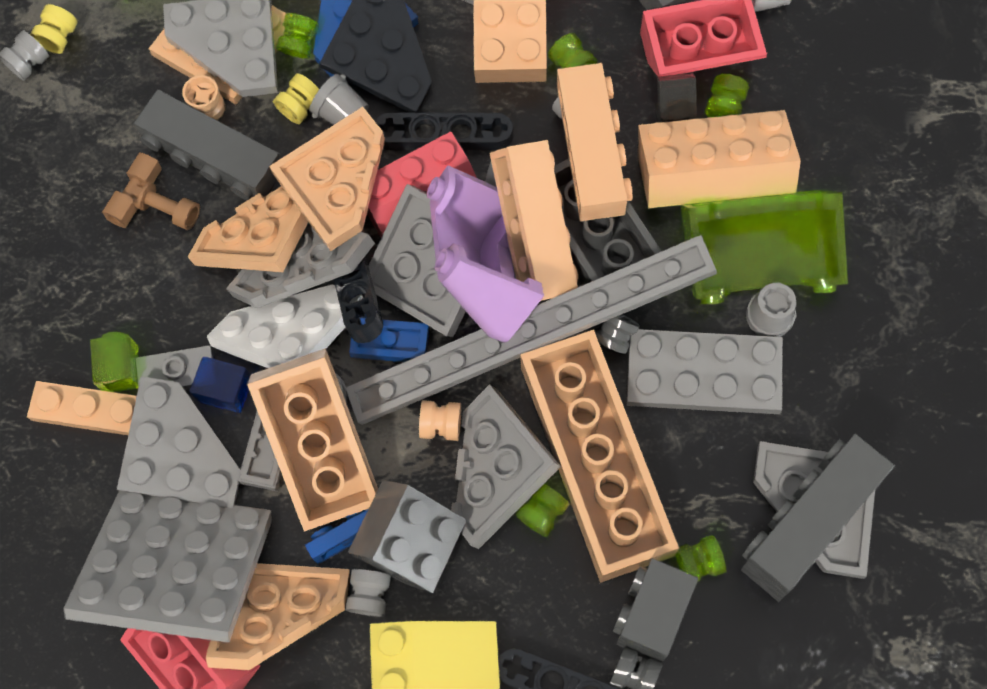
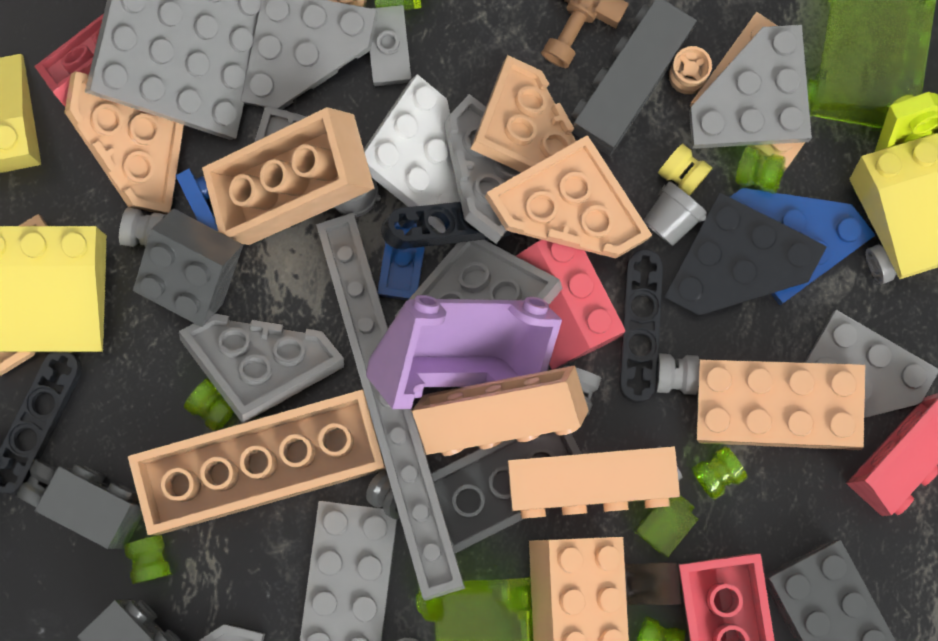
camera: 90 degrees right, 10 degrees up
clear blue panel [190,357,251,413] -> none
light nougat wheel [419,400,462,441] -> none
none -> clear neon green brick [633,495,699,557]
none -> light grey wheel [655,353,700,395]

